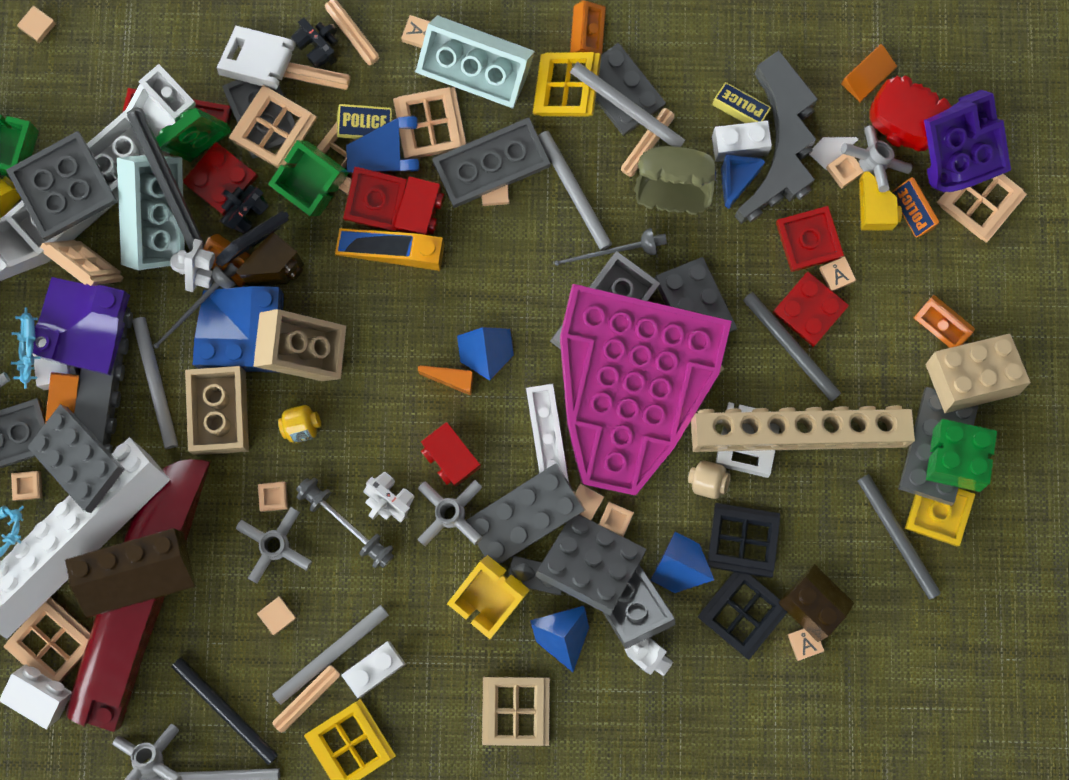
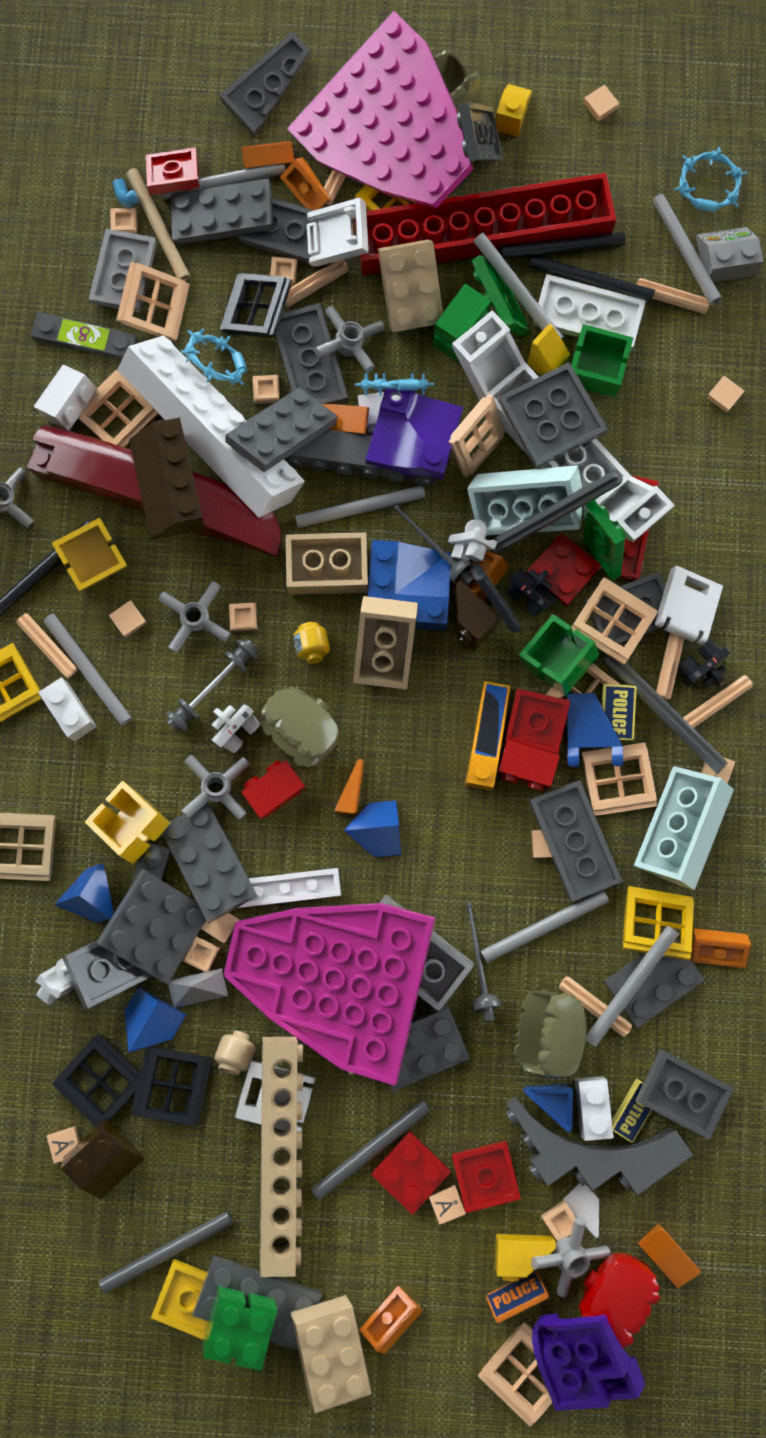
camera: 90 degrees right, 0 degrees up
none -> yellow piece [52,518,127,592]
none -> light grey slope [168,969,229,1008]
none -> olive animal [259,687,339,768]
none -> dark grey axle [603,655,727,772]
none -> dark grey plate [635,1049,734,1140]

